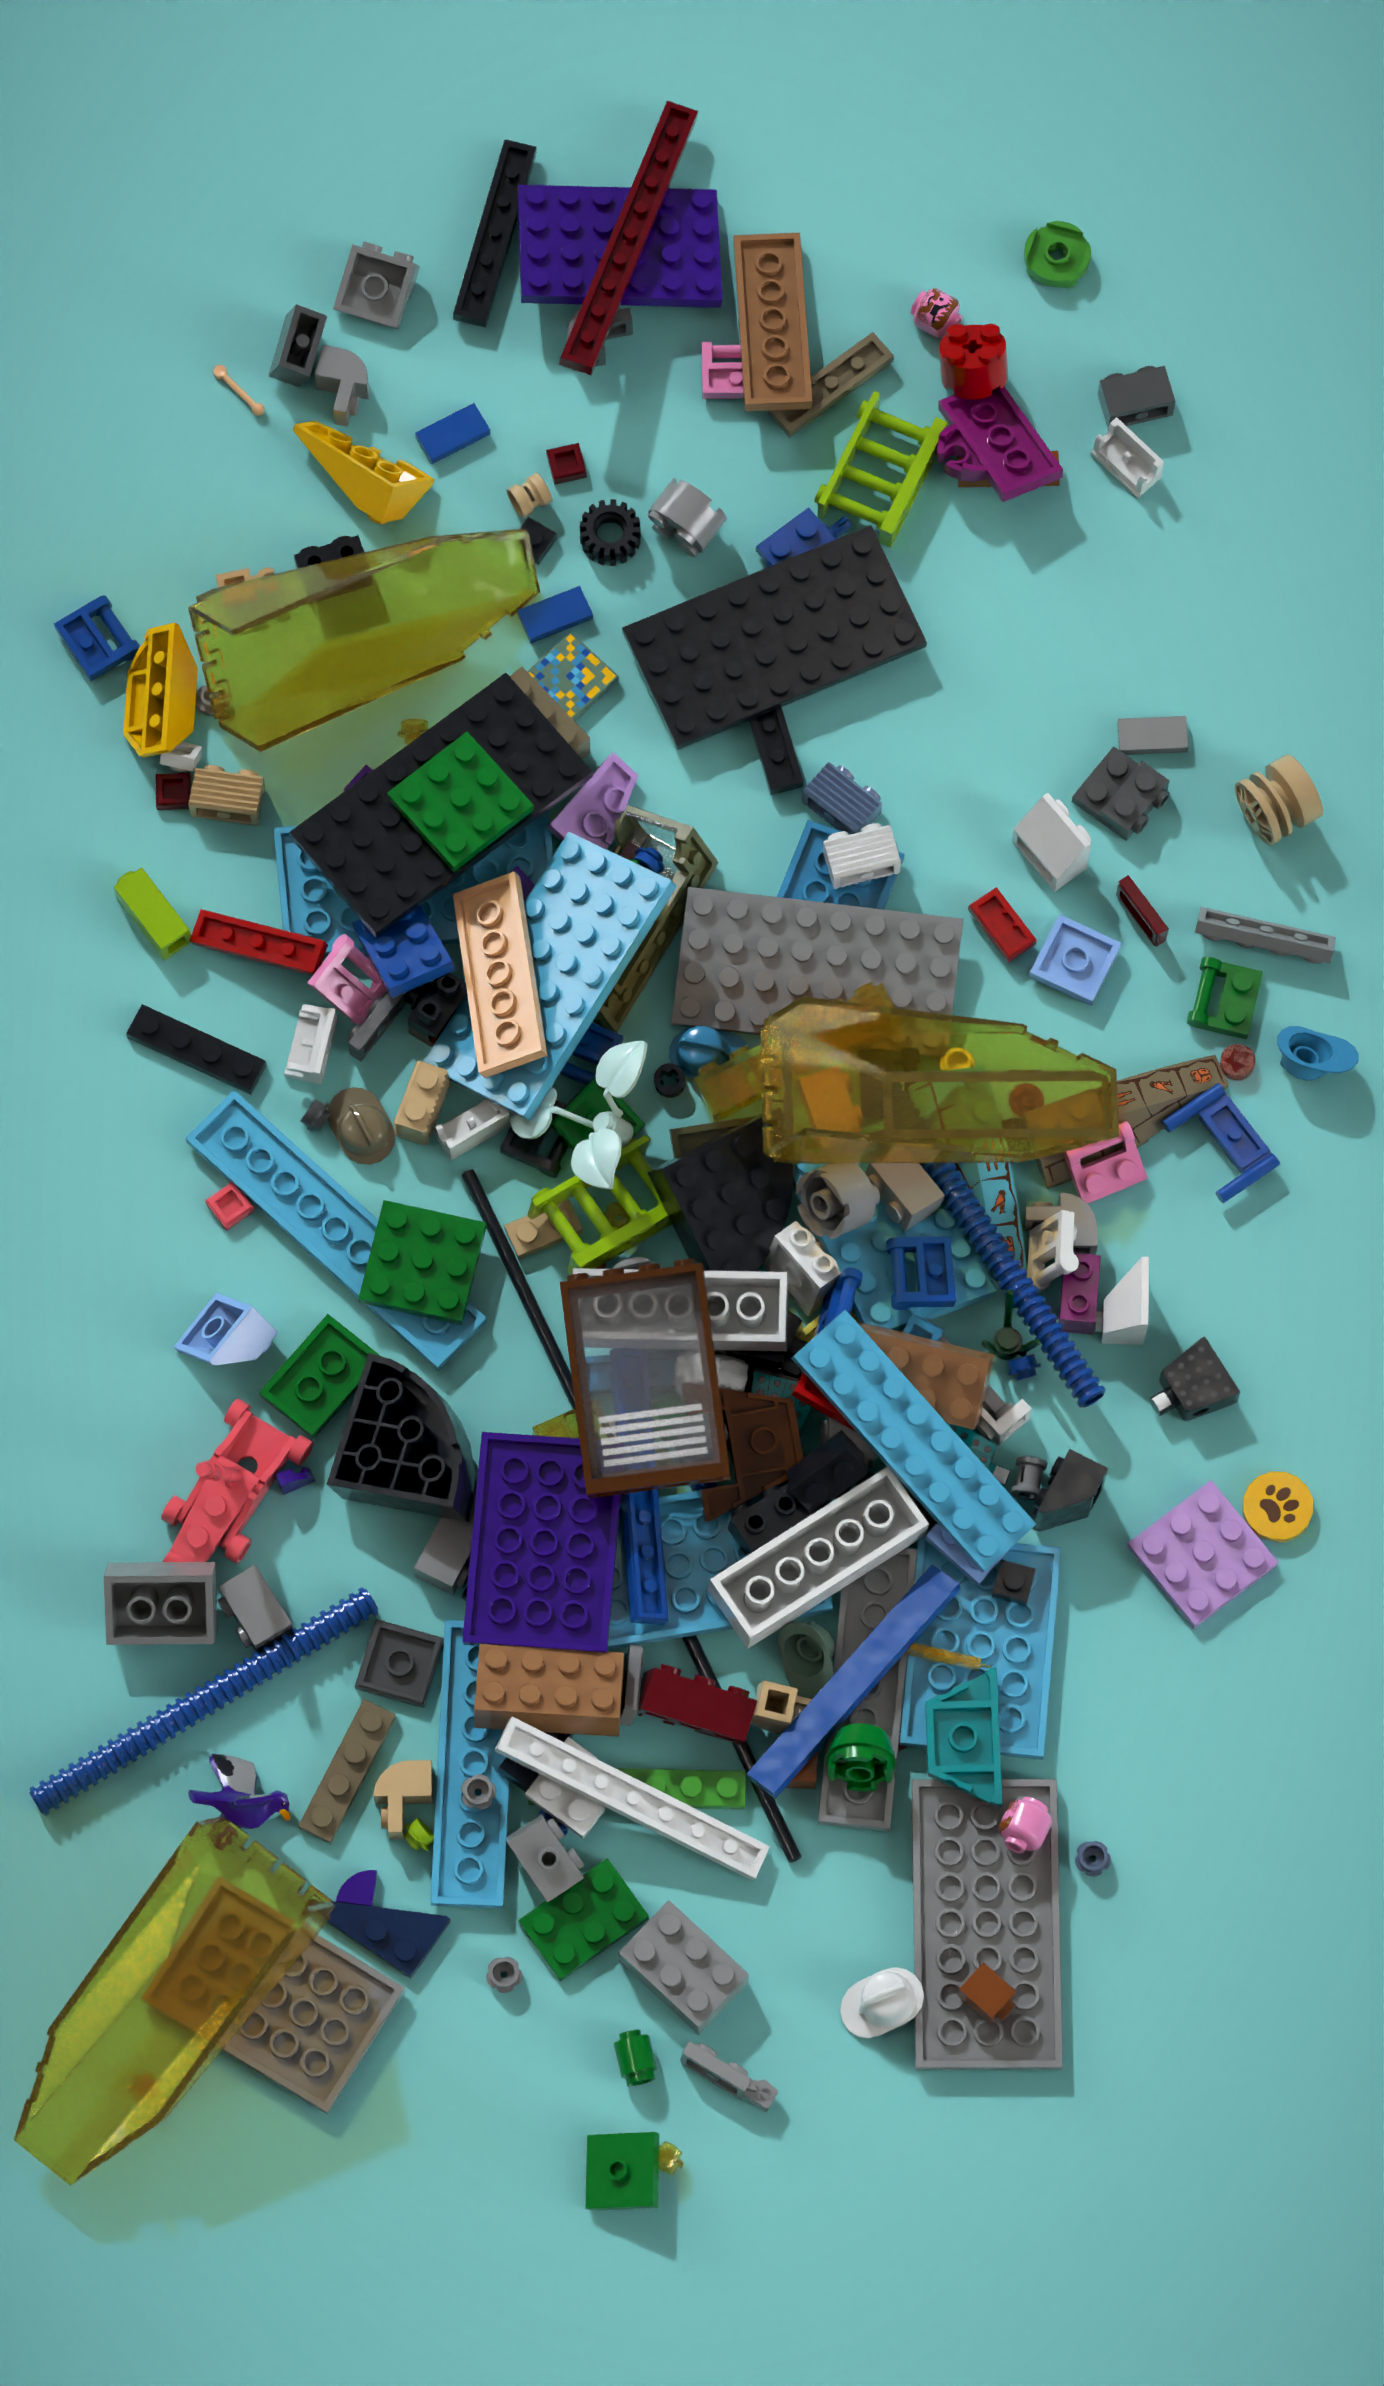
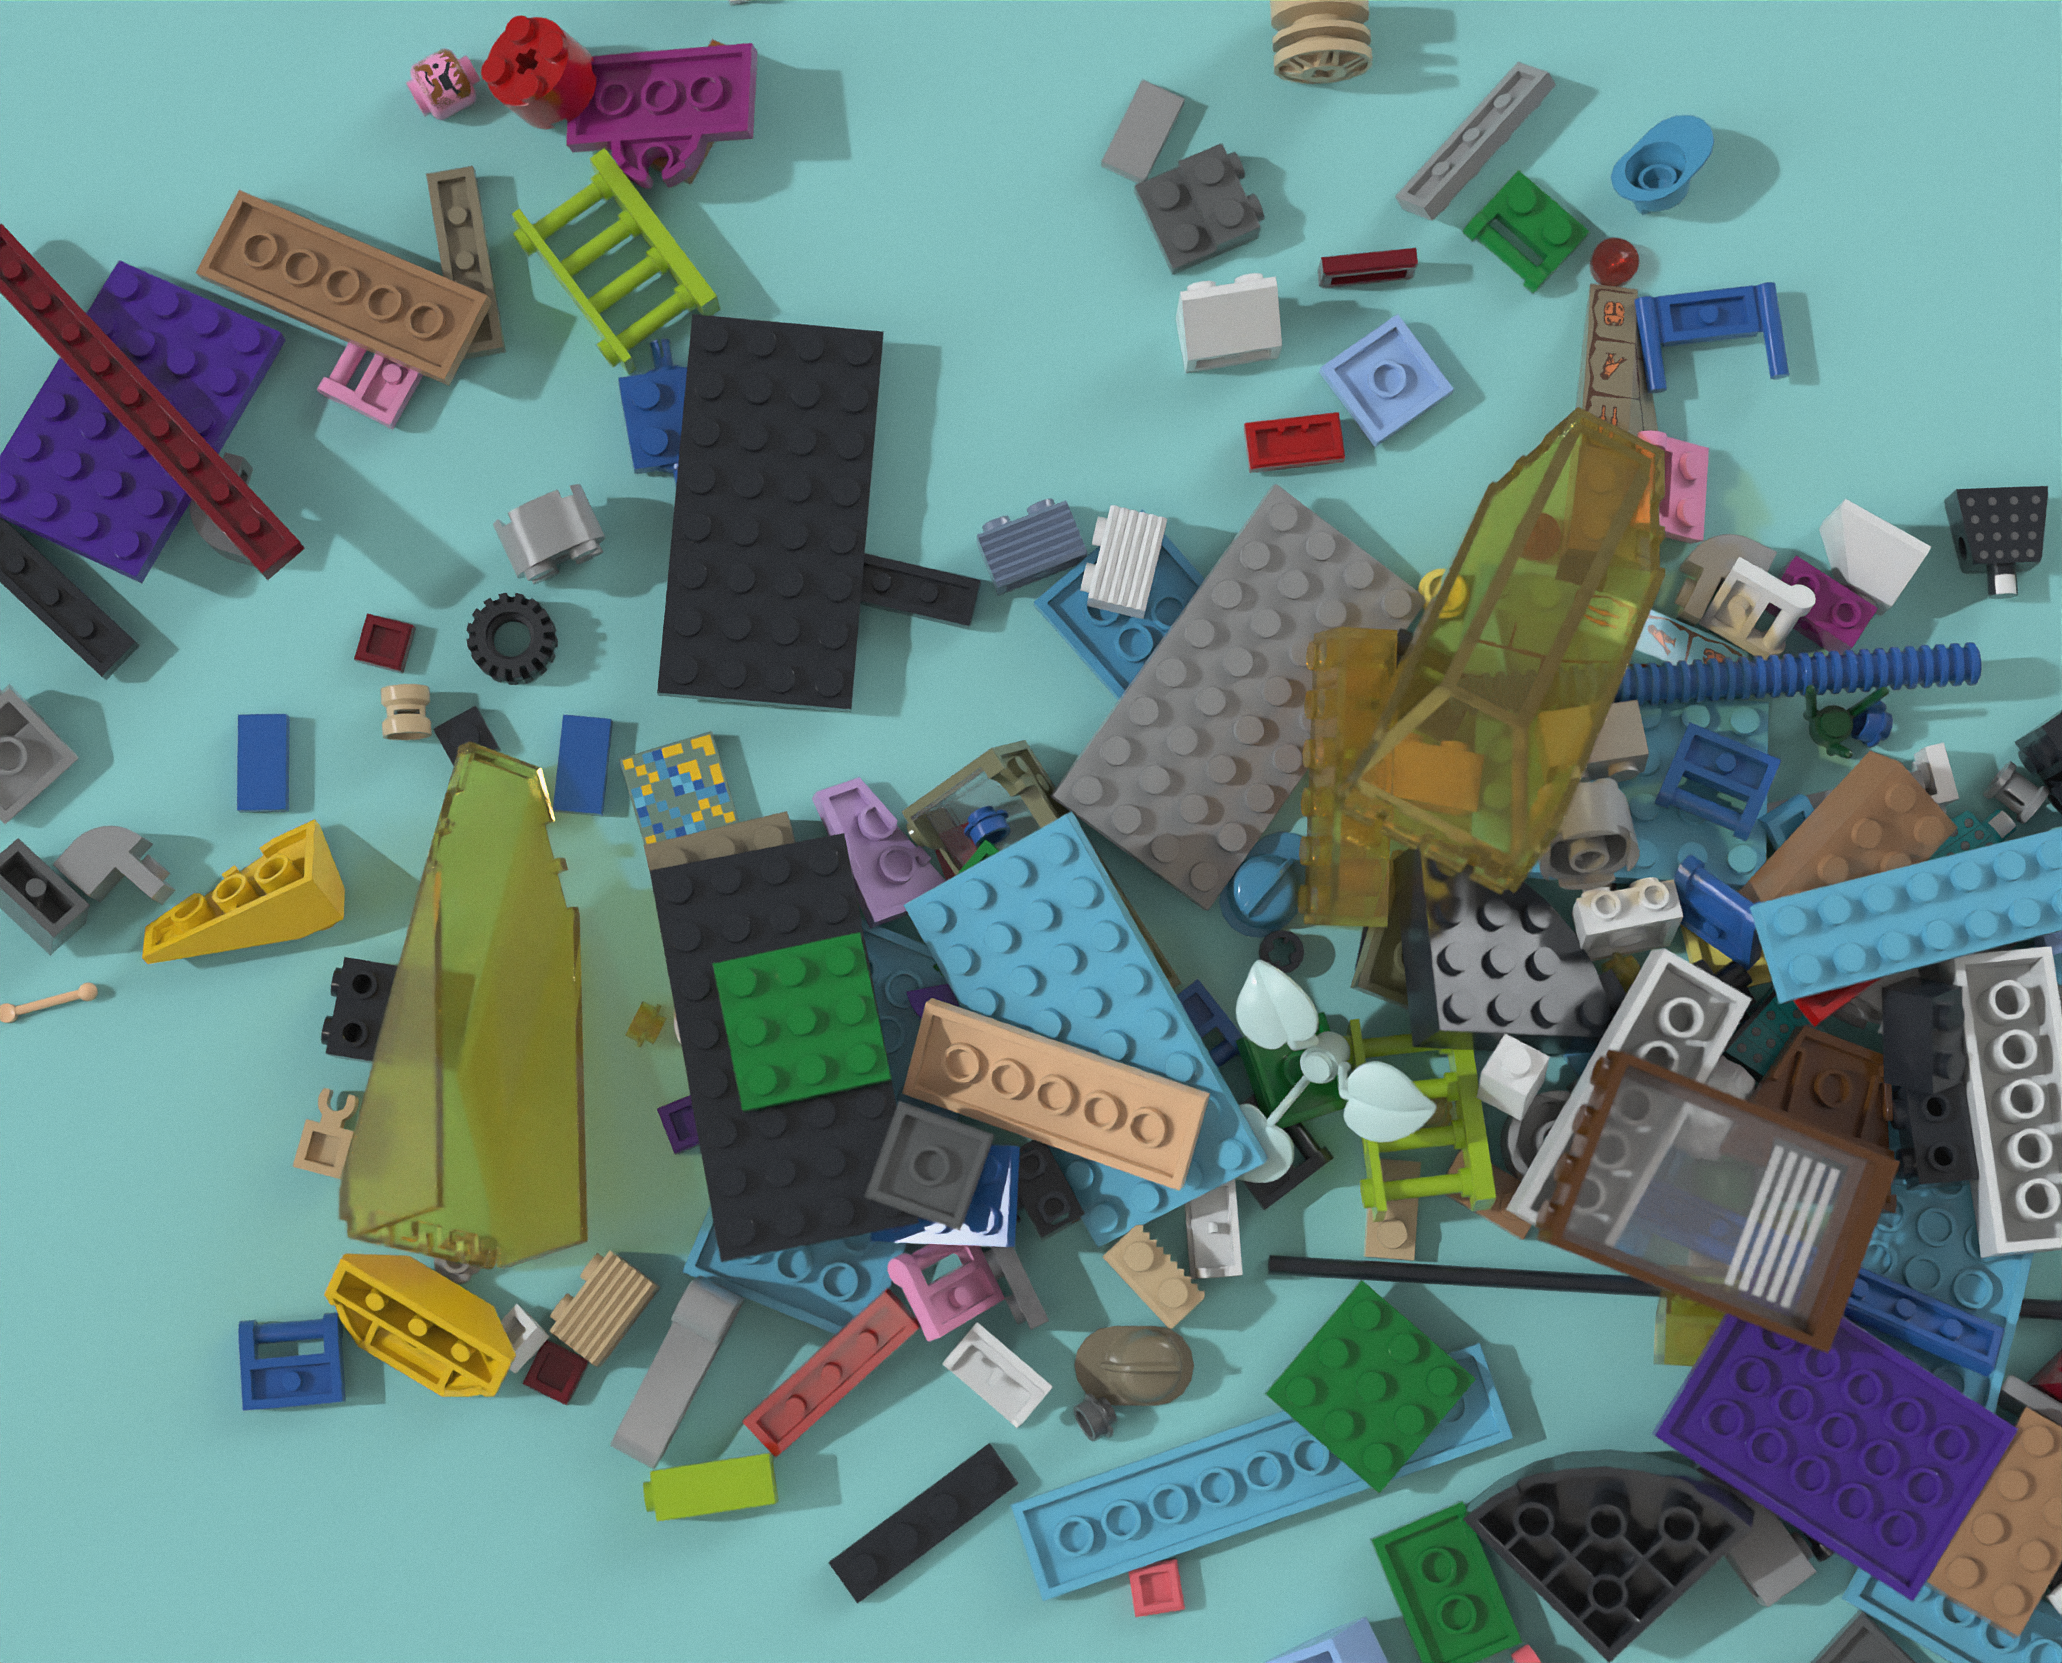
camera: 65 degrees left, 10 degrees up
none -> light grey beam [610,1275,744,1469]
none -> dark grey tile [865,1101,994,1231]
none -> white brick [1477,1034,1550,1121]

